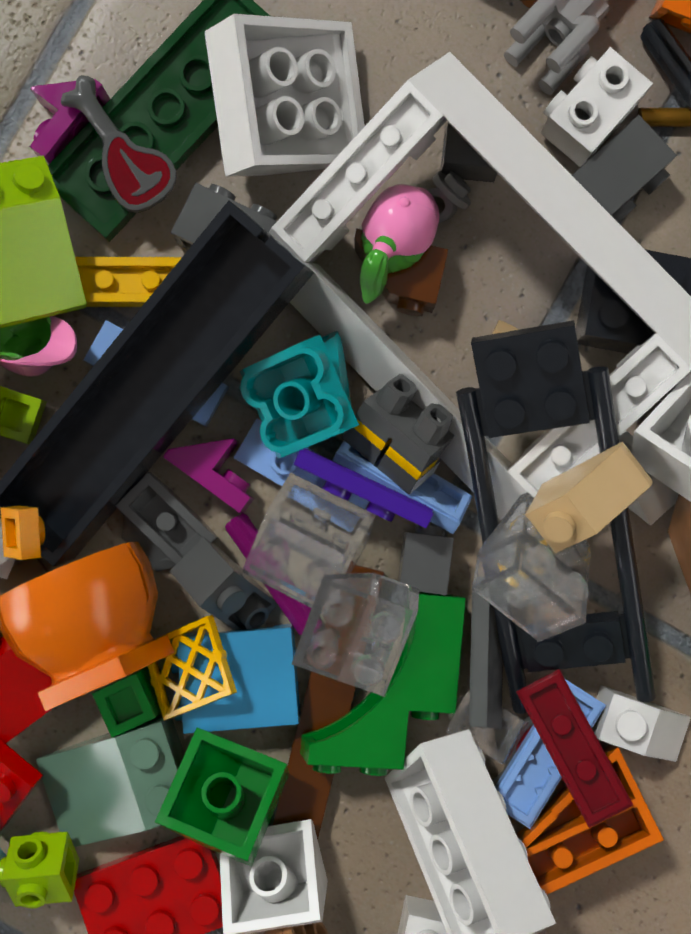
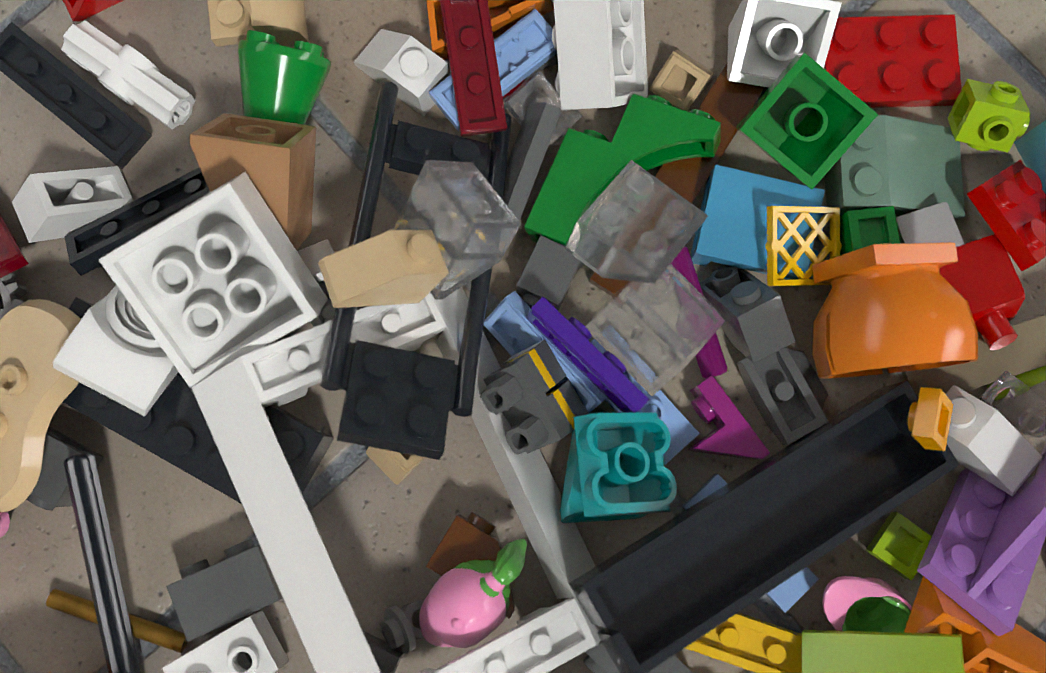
camera: 160 degrees left, 5 degrees down
none -> tan slope [649,50,714,111]
none -> light grey panel [896,202,964,247]

